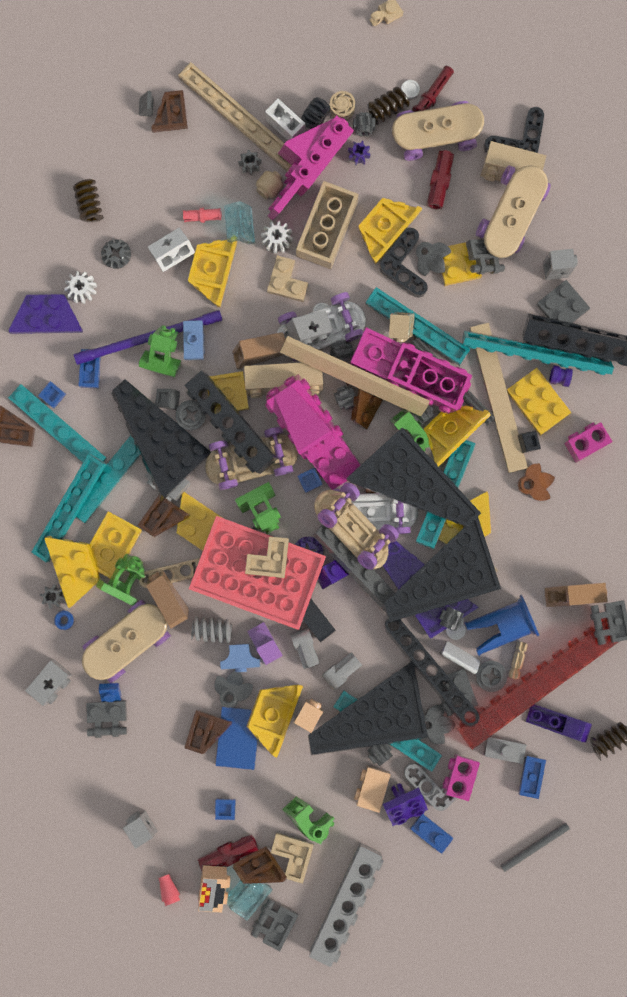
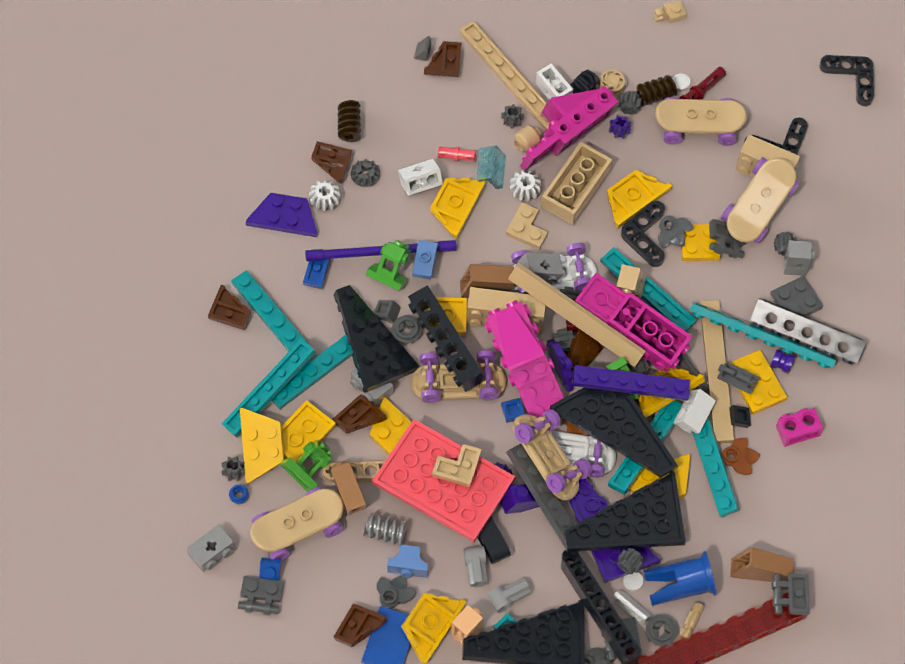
camera: 10 degrees right, 20 degrees down
blue plate [38,381,66,408] -> none
bright green tile [235,482,281,535] -> none
medium lavender slope [247,622,283,665] -> none
dark red piece [427,150,454,210] -> none
none -> reddish brown wing [311,141,352,184]
none -> dark purple tile [546,339,574,392]
none -> dark purple plate [573,365,690,401]
none -> white hinge [673,389,716,434]
none -> teal plate [692,415,740,518]
none -> dark grey hinge [717,361,760,394]
none -> dark grey gear [774,232,797,256]
none -> black beam [819,55,874,107]

